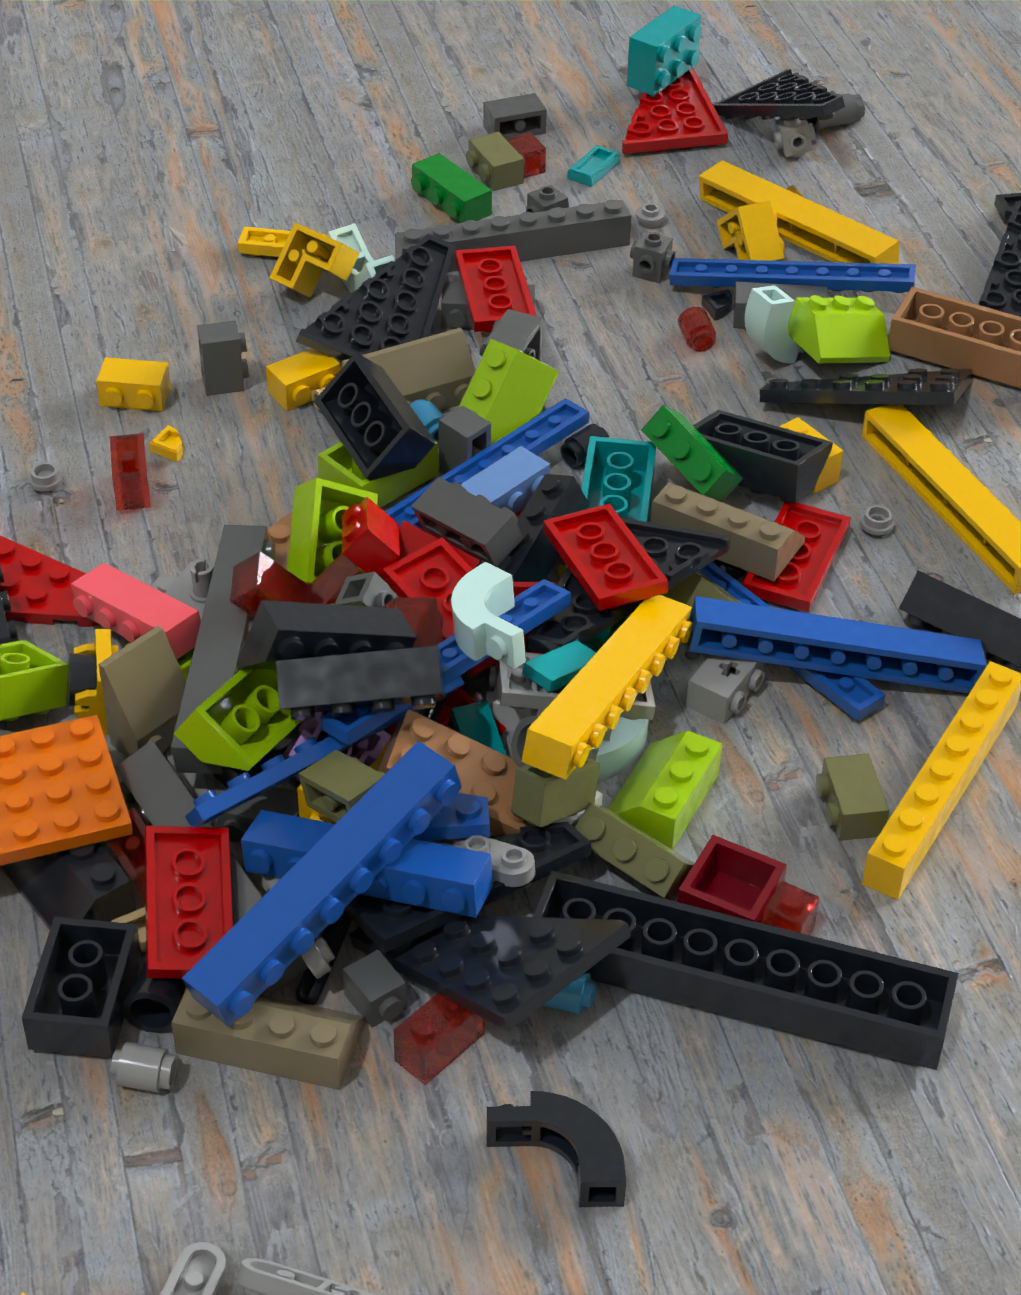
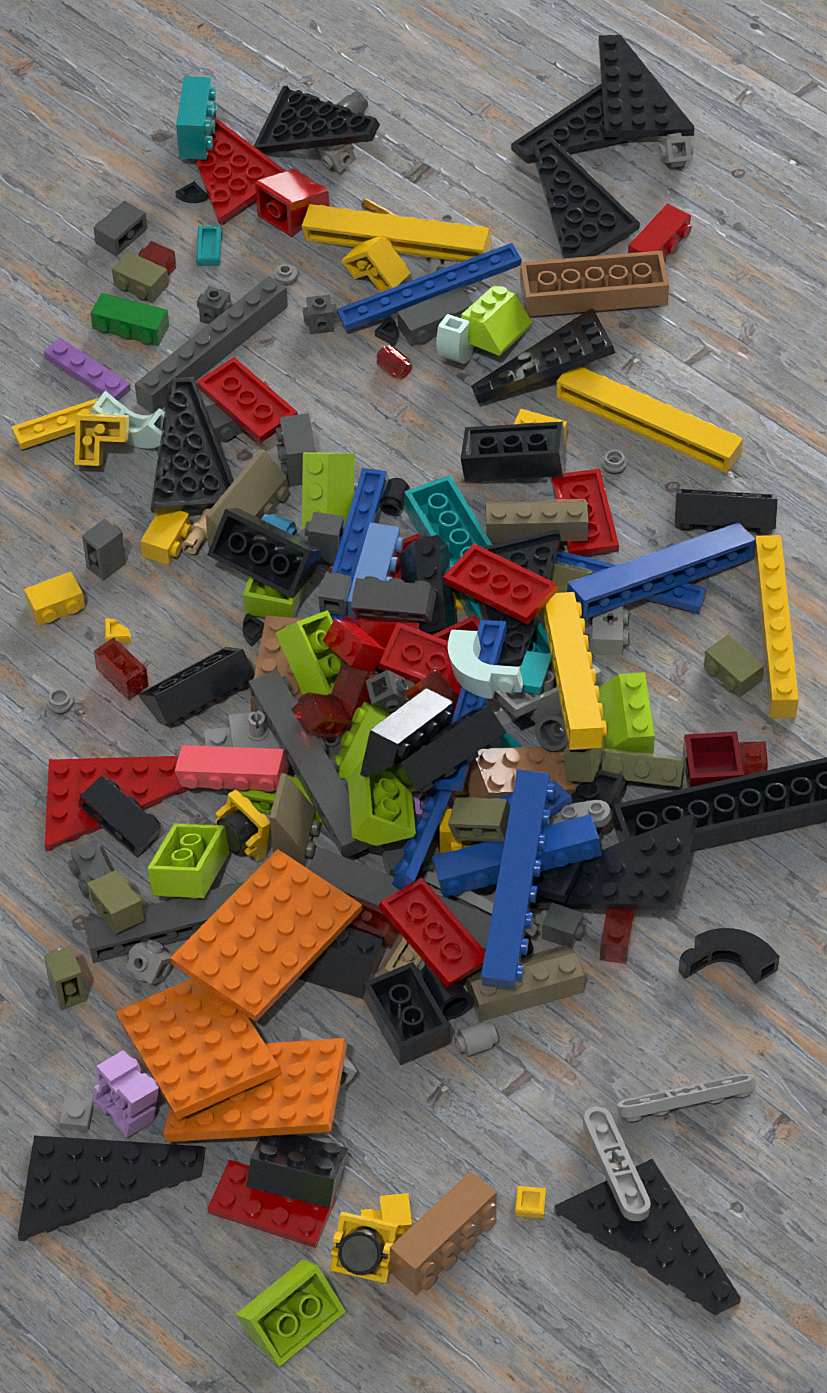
camera: 30 degrees left, 10 degrees up
green brick [641,405,743,502] -> none
none -> medium lavender plate [43,338,131,401]
none -> black slope [138,647,255,726]
none -> black tile [175,181,208,203]
none -> red slope [255,169,329,237]
none -> dark grey brick [318,572,352,616]

